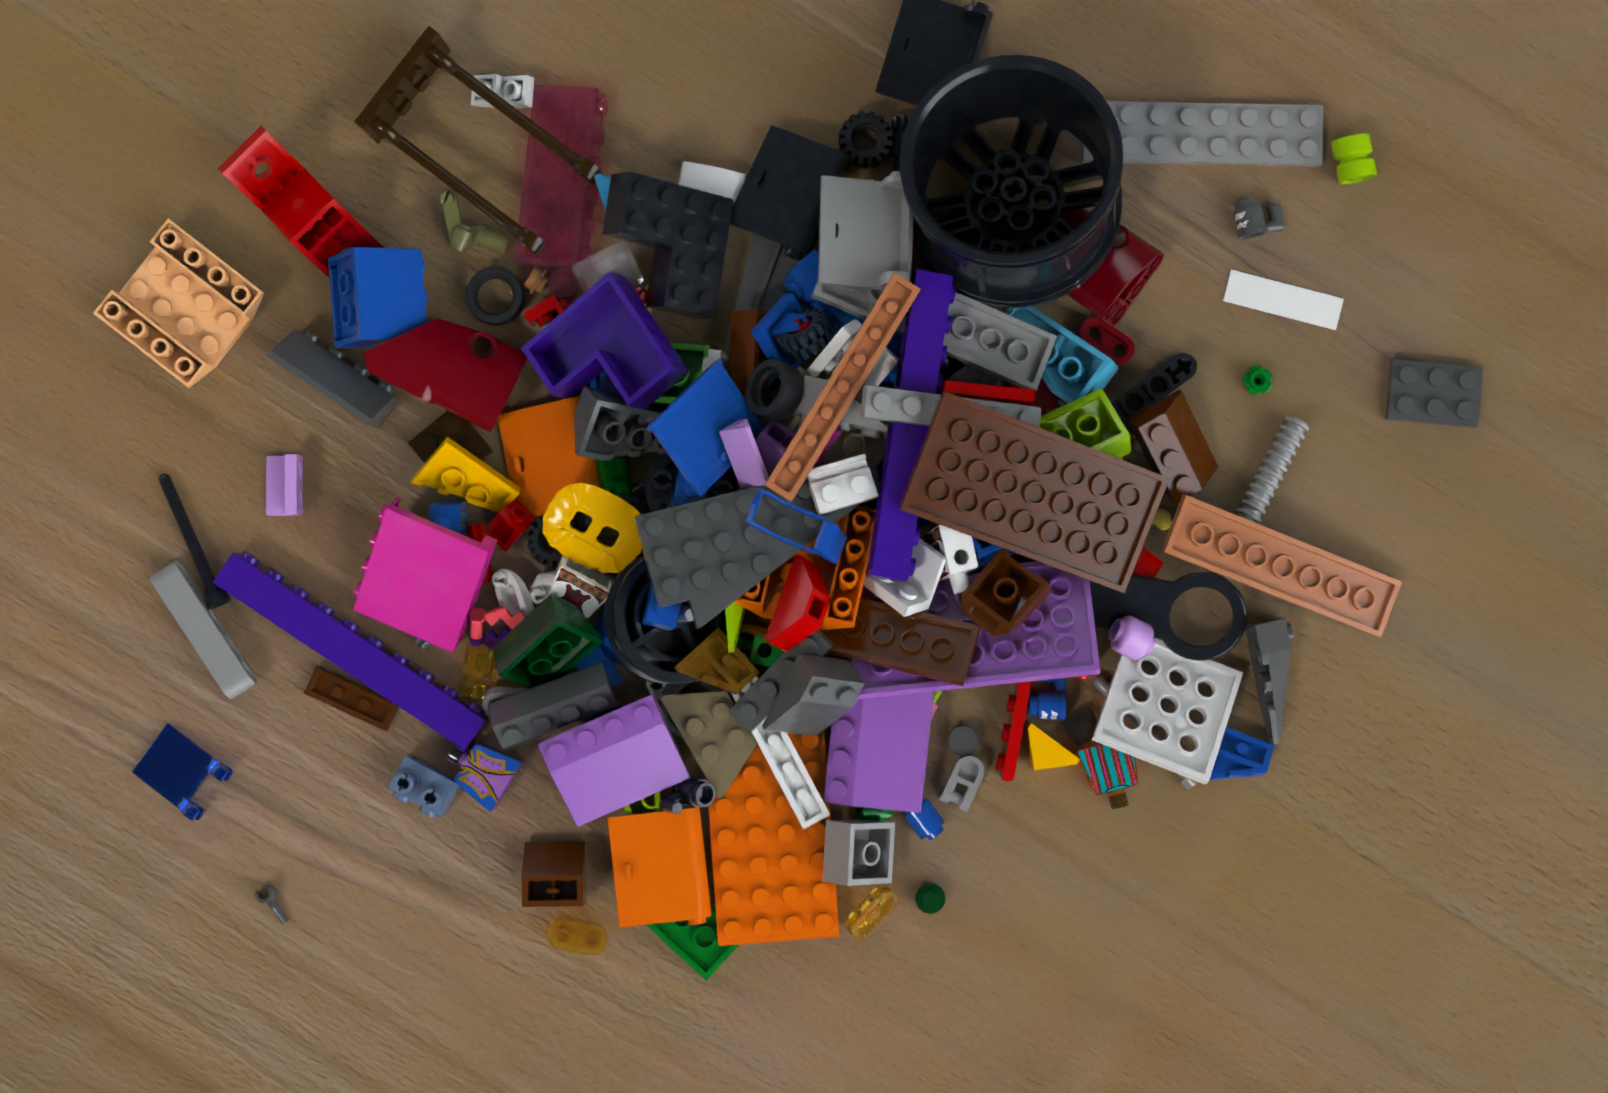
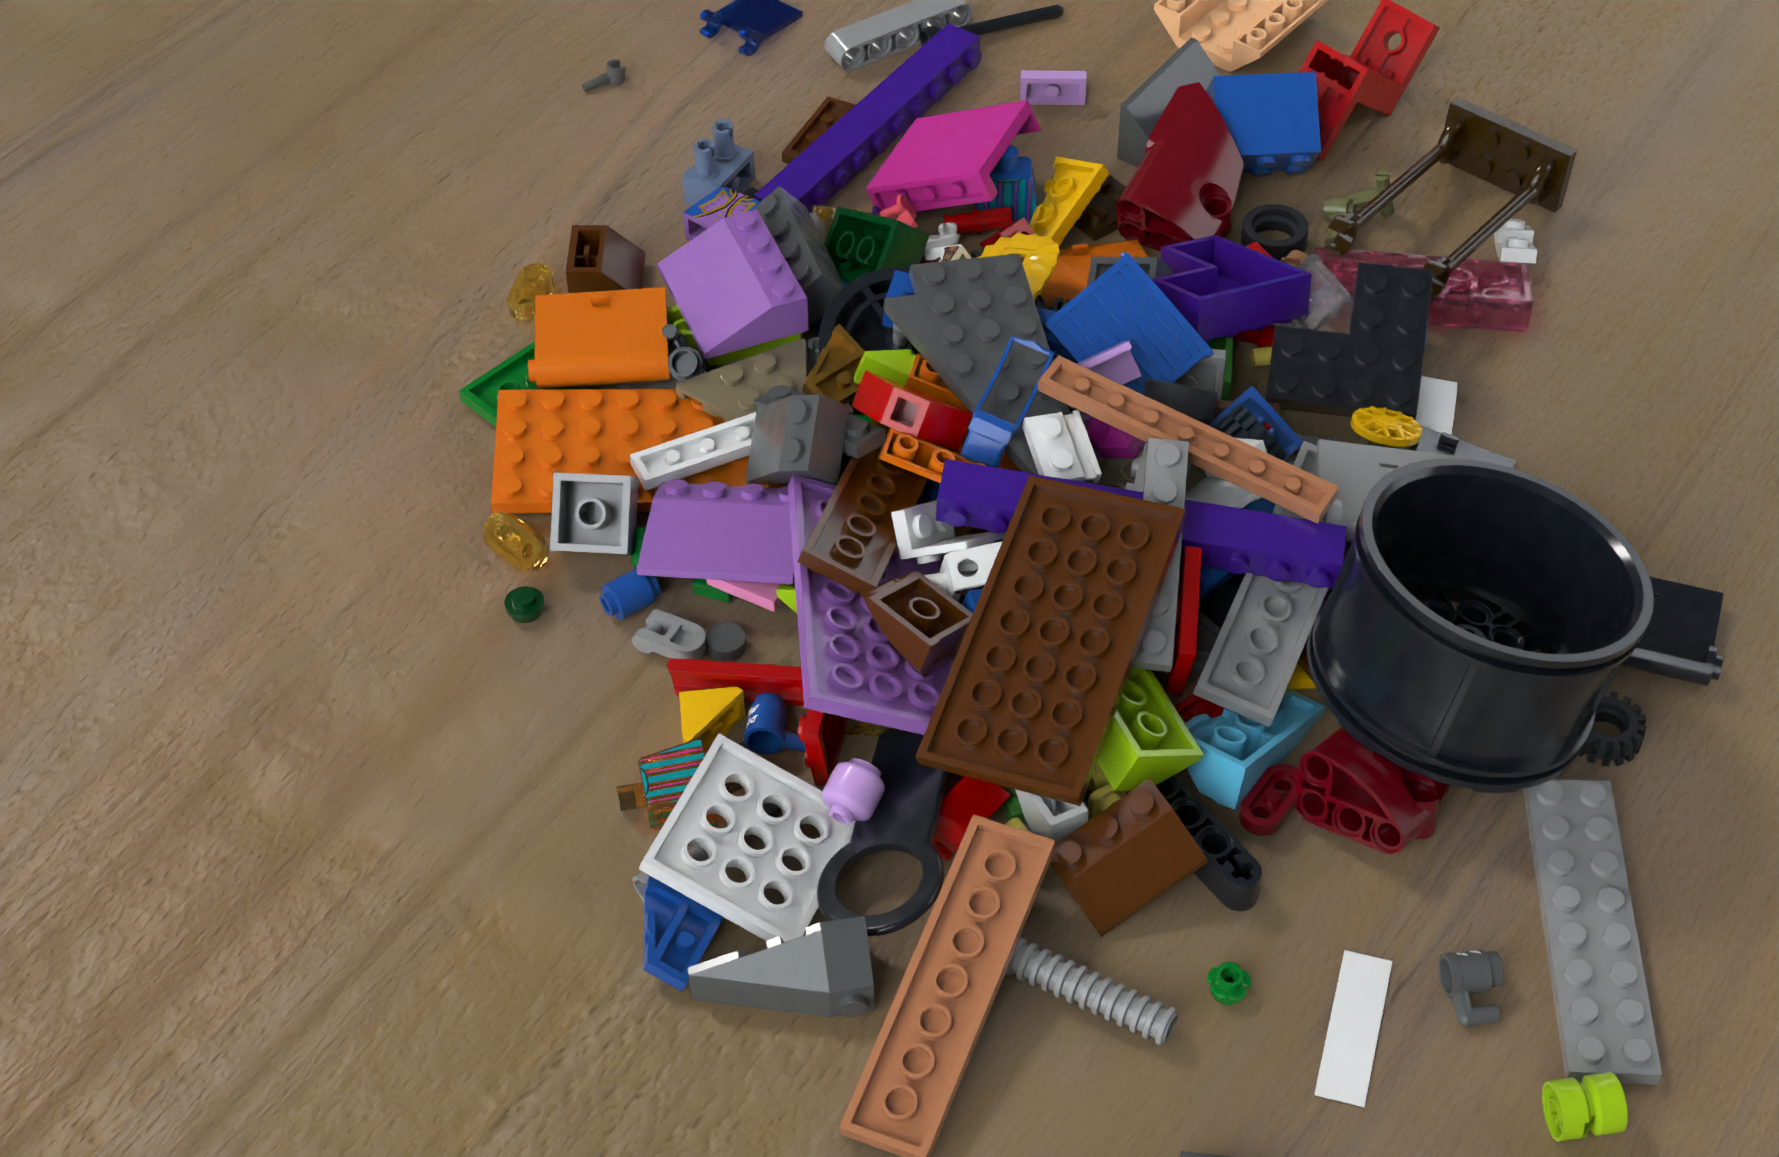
camera: 90 degrees right, 40 degrees down
none -> yellow wheel [1350,406,1422,447]

